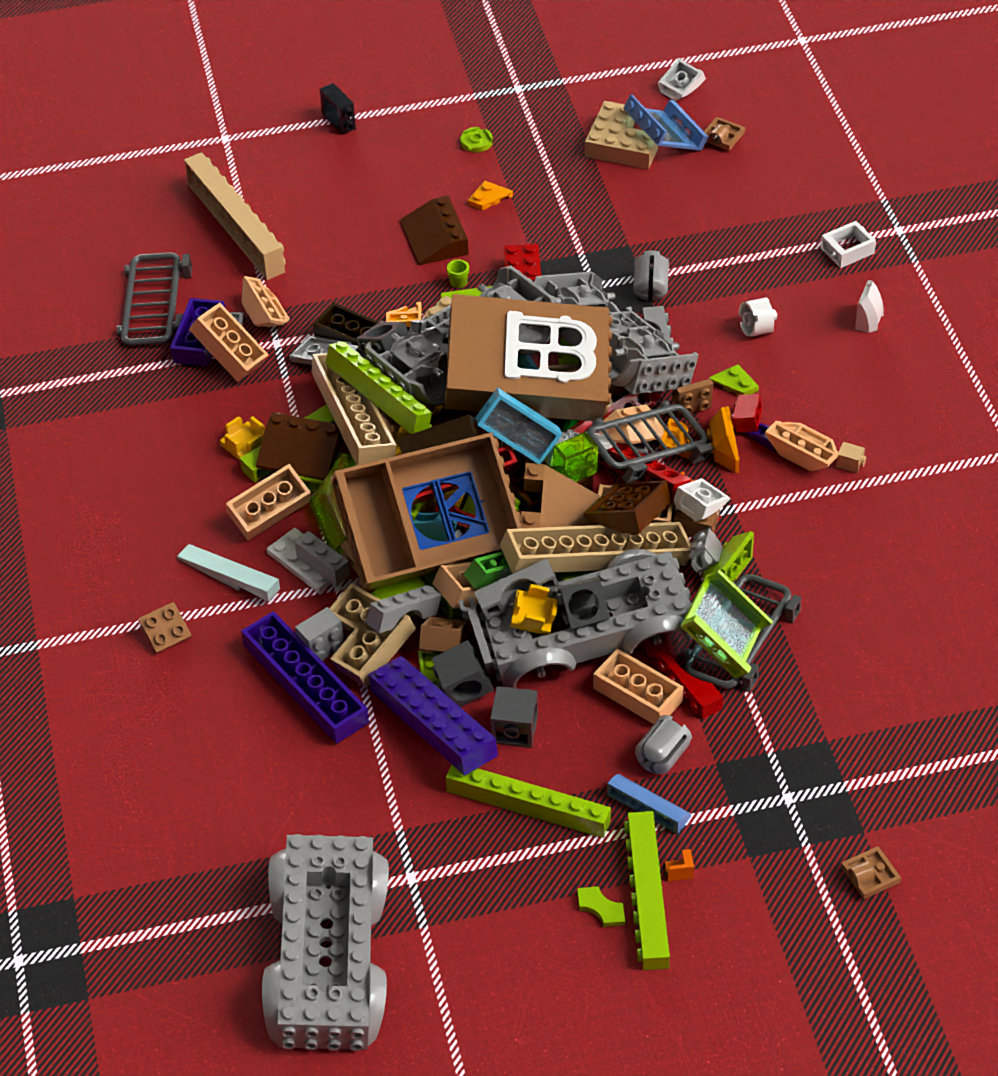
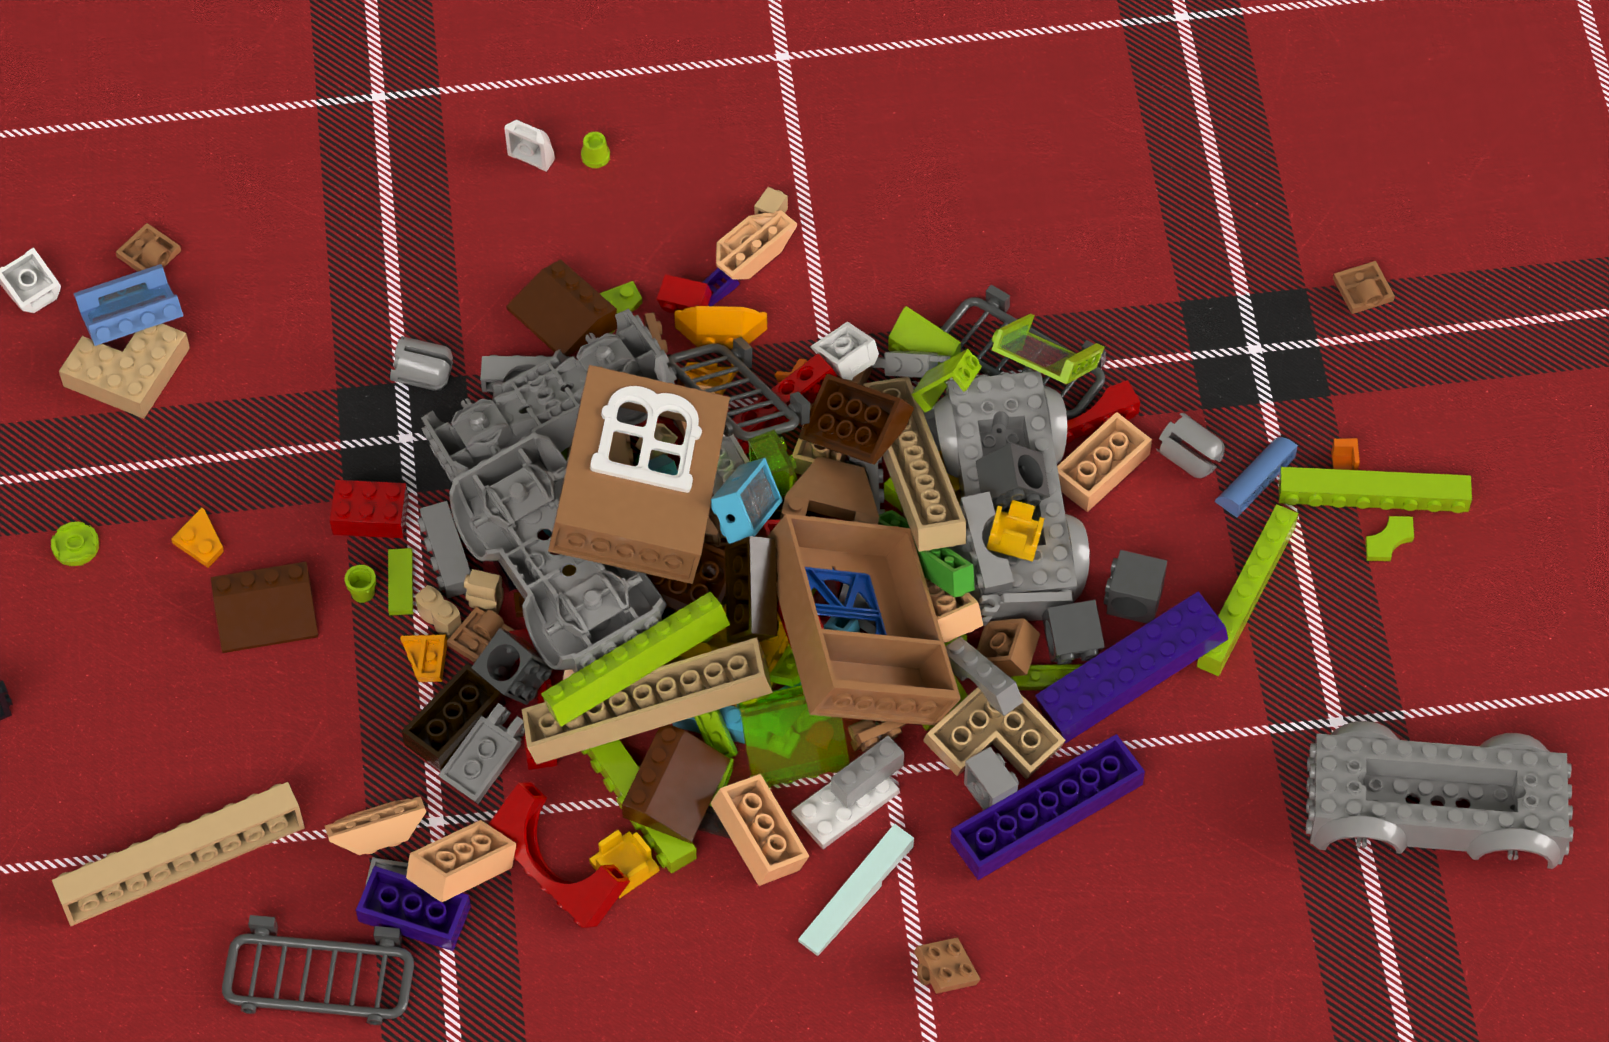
camera: 85 degrees left, 10 degrees up
white brick [739,297,777,337] -> none
white window [821,221,876,268] -> none
none -> red arch [488,782,630,928]
none -> reddish brown slope [506,259,617,357]
none -> lime piece [581,132,610,168]
none -> lime panel [911,349,982,413]

